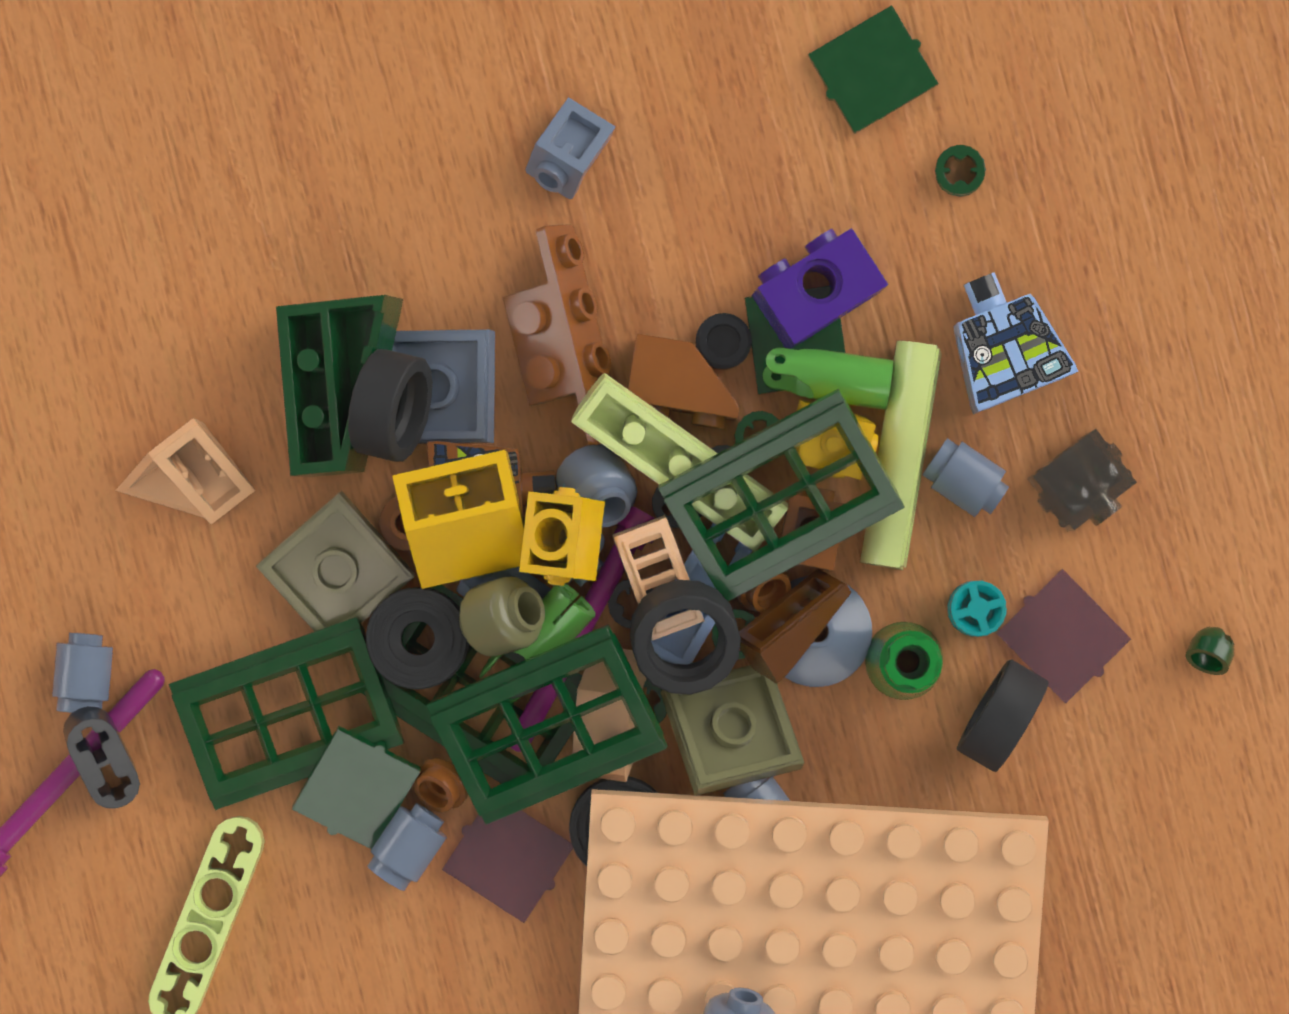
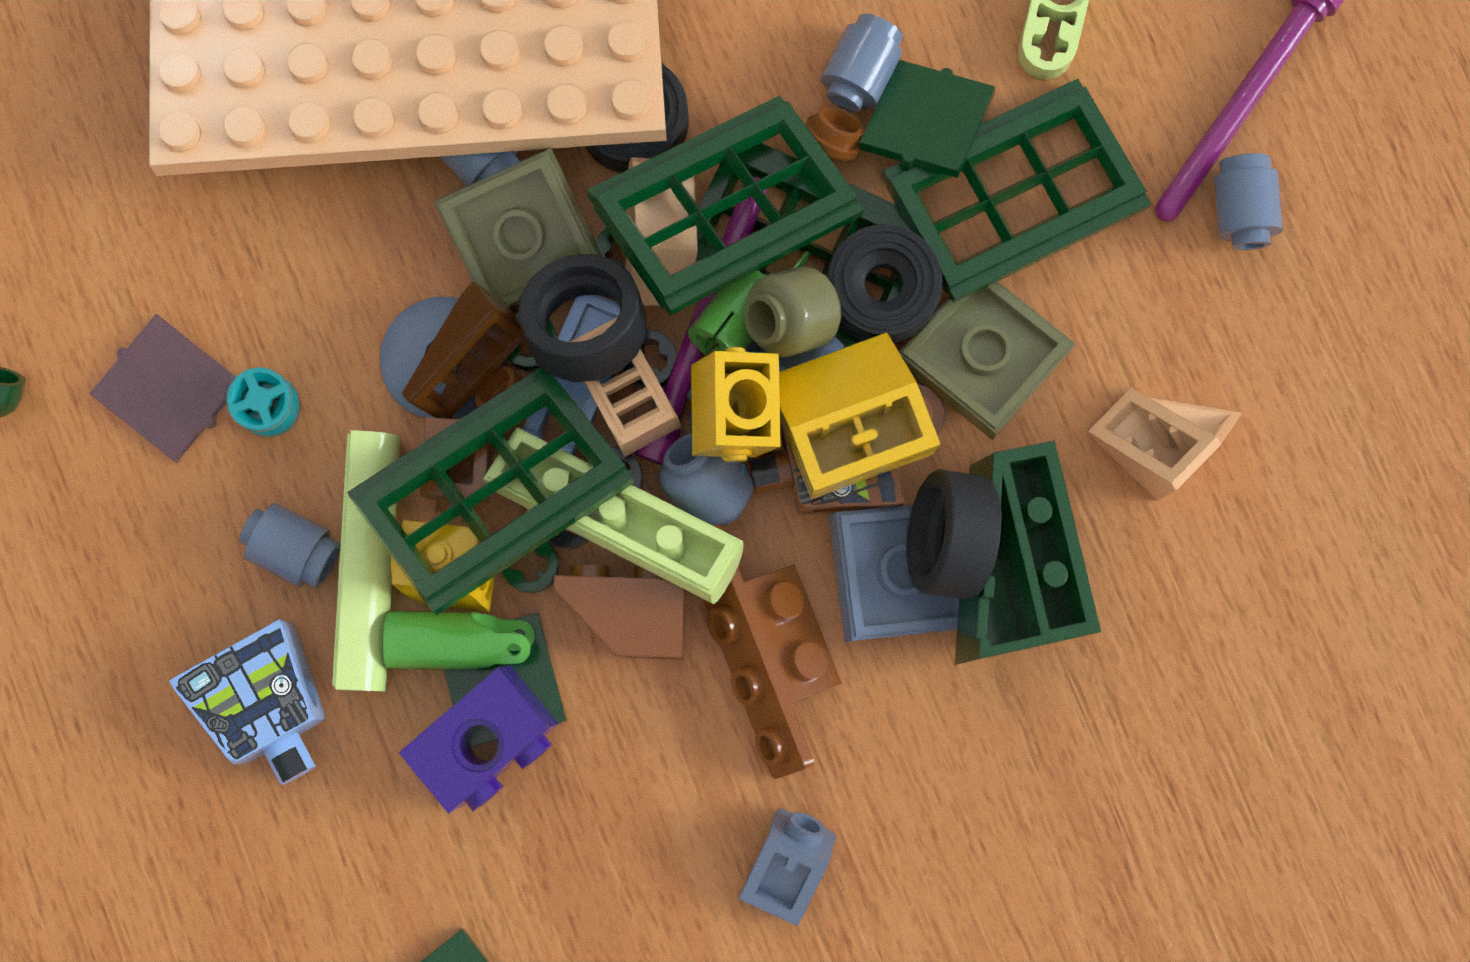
camera: 170 degrees right, 5 degrees down
black beam [63,706,140,809] -> none
piece [442,810,573,923] -> none
black tile [695,313,752,370] -> none
green plant [865,622,943,700] -> none
dark green bush [935,145,986,197] -> none
black tyre [957,660,1049,772] -> none
clear smoke head [1027,429,1137,532] -> none

